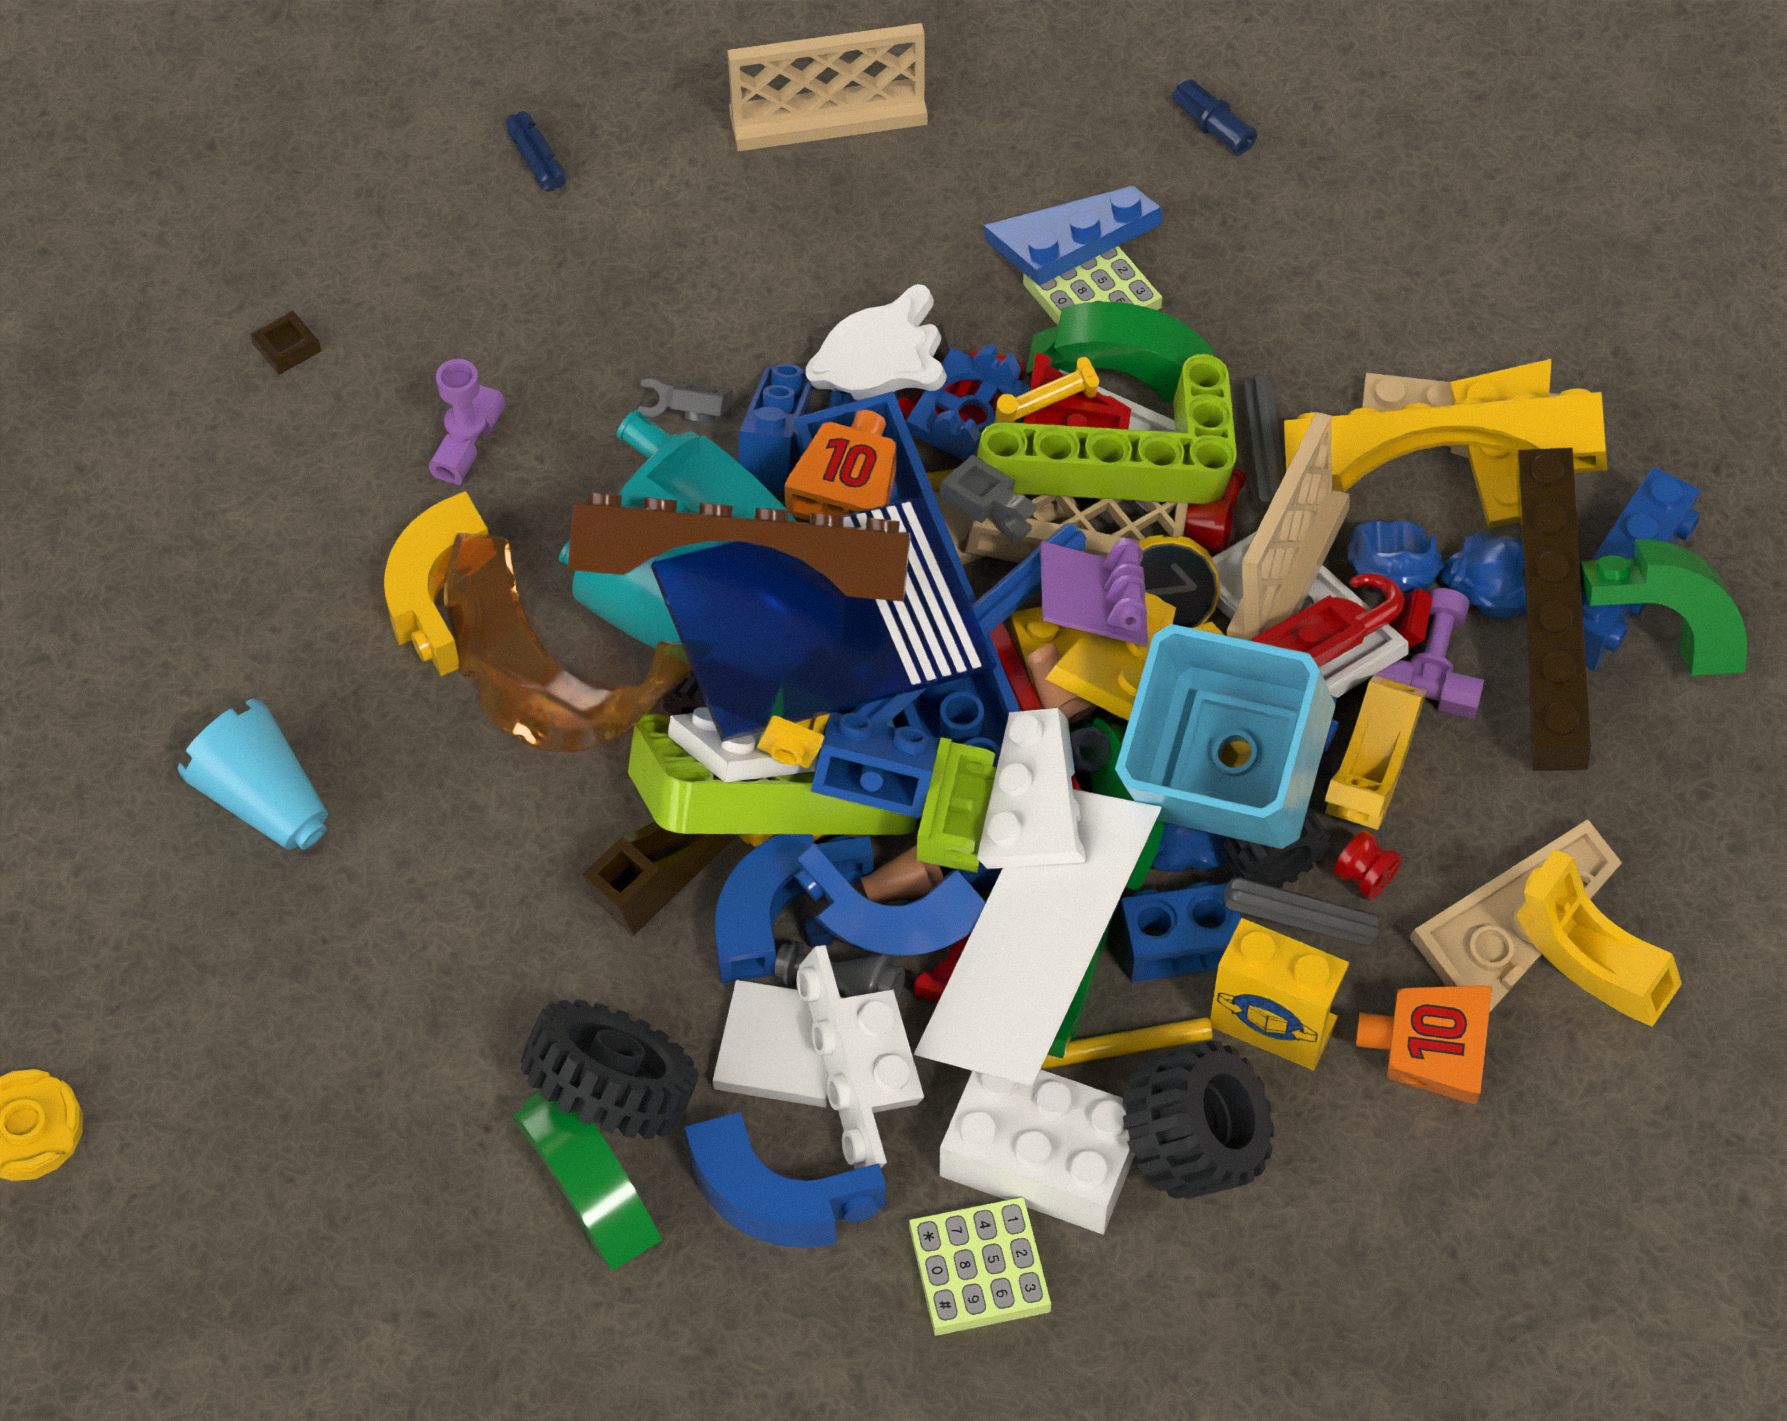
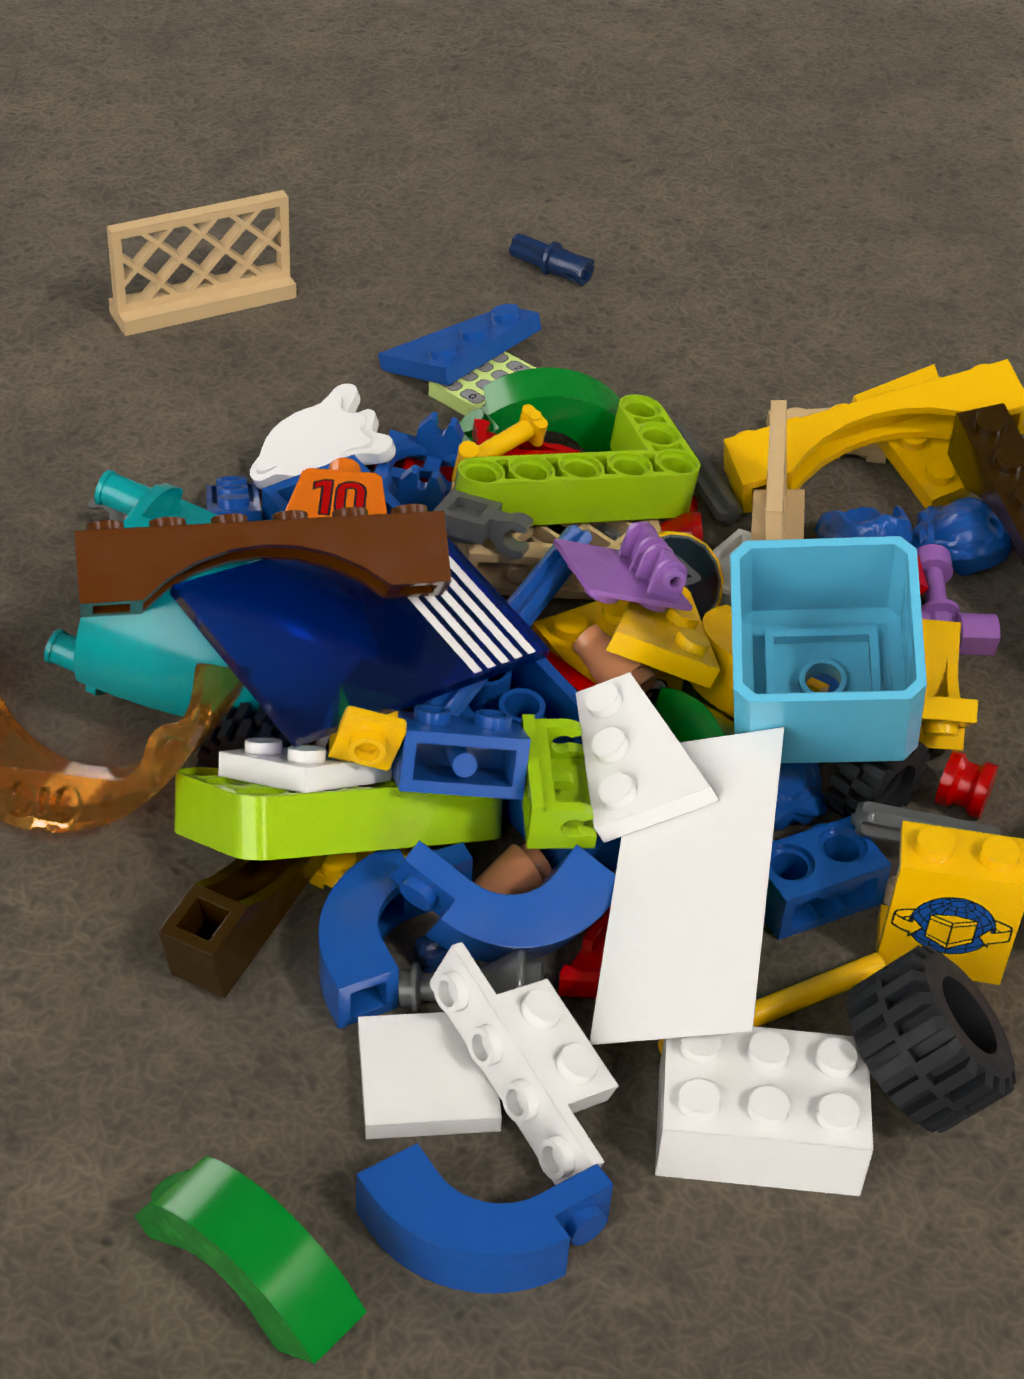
camera: 20 degrees left, 15 degrees down
black wheel [520,1000,699,1139] -> none
tile [909,1197,1051,1336] -> none
hinge [1070,727,1111,773] -> none

